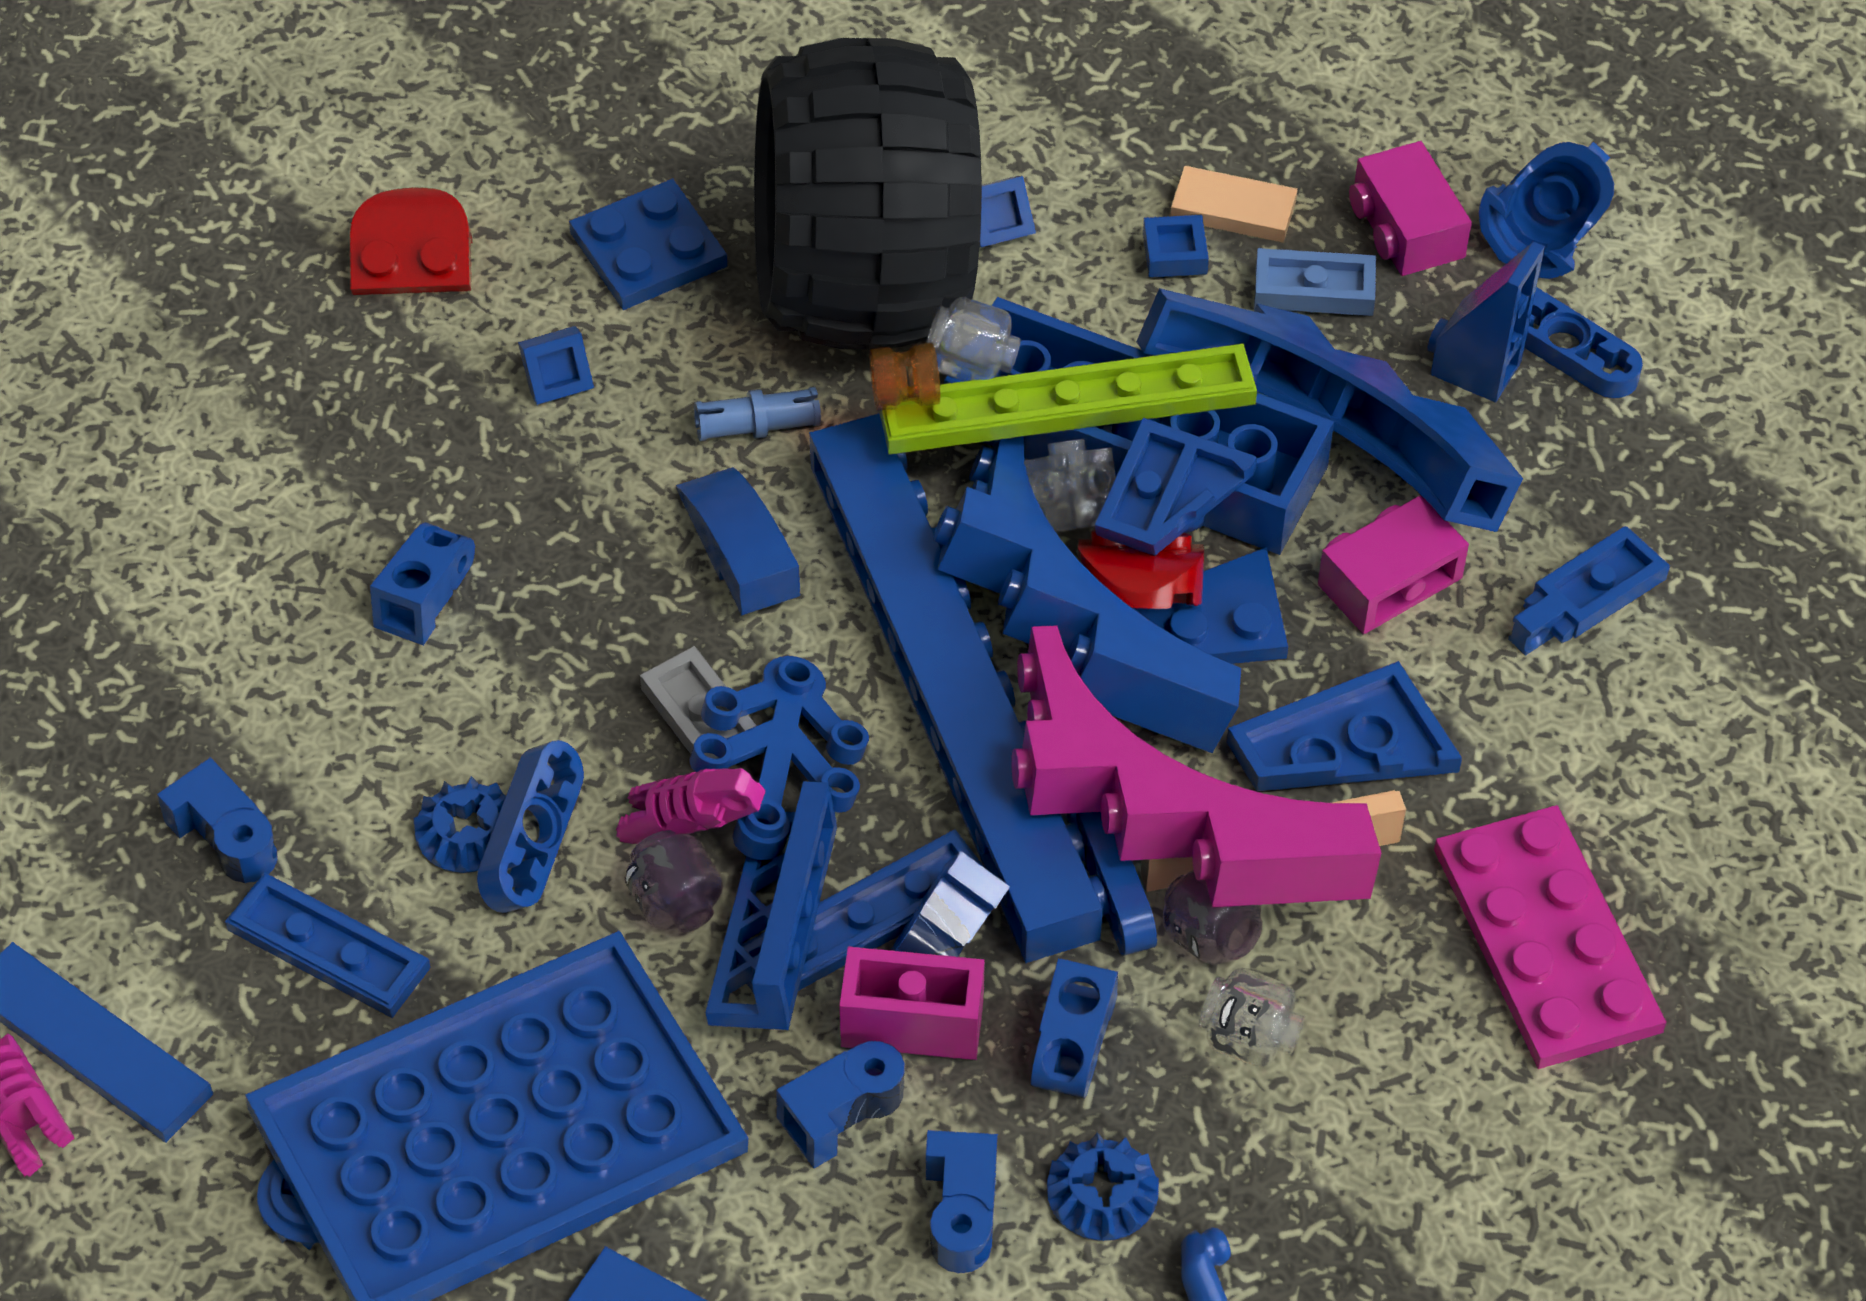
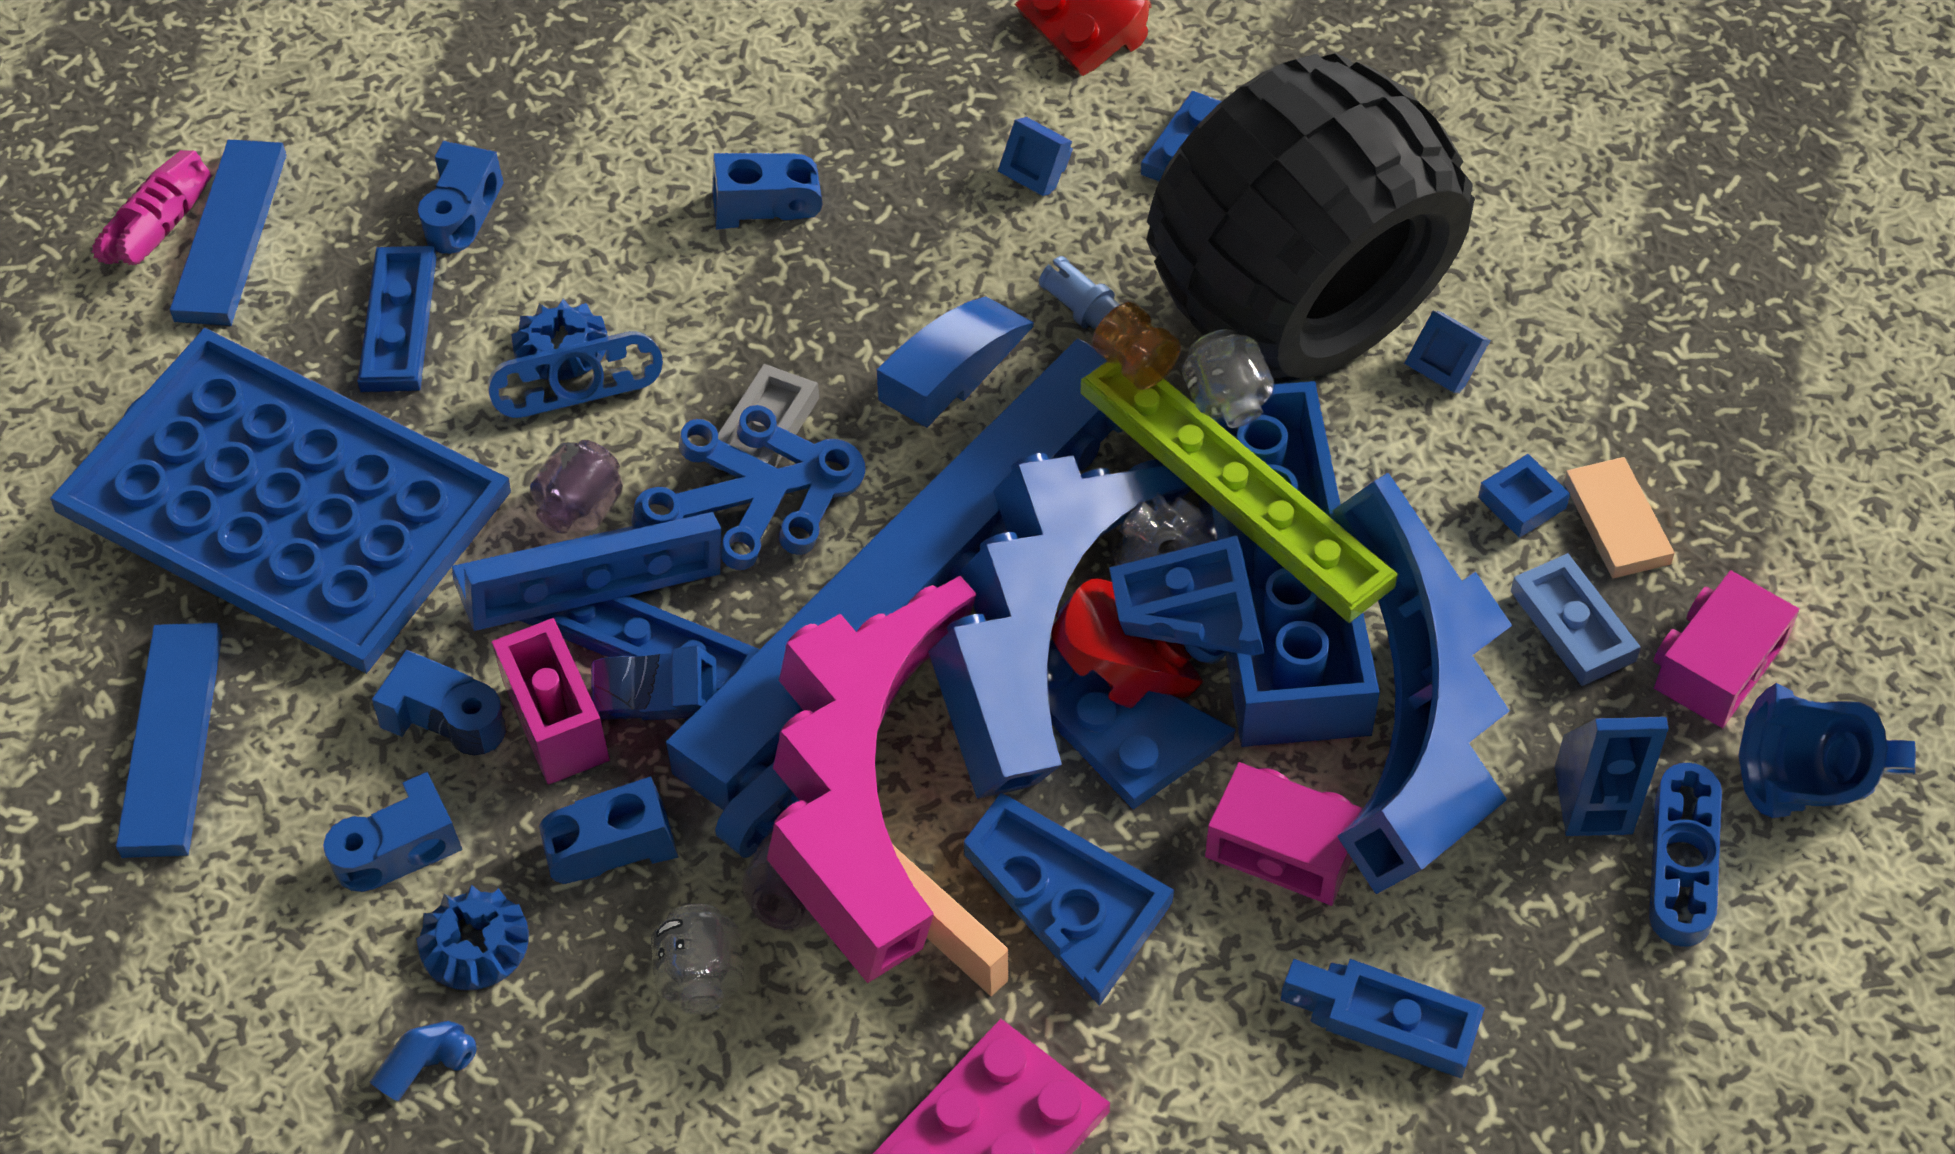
camera: 60 degrees right, 0 degrees up
dark pink hinge [616,768,766,844] -> none

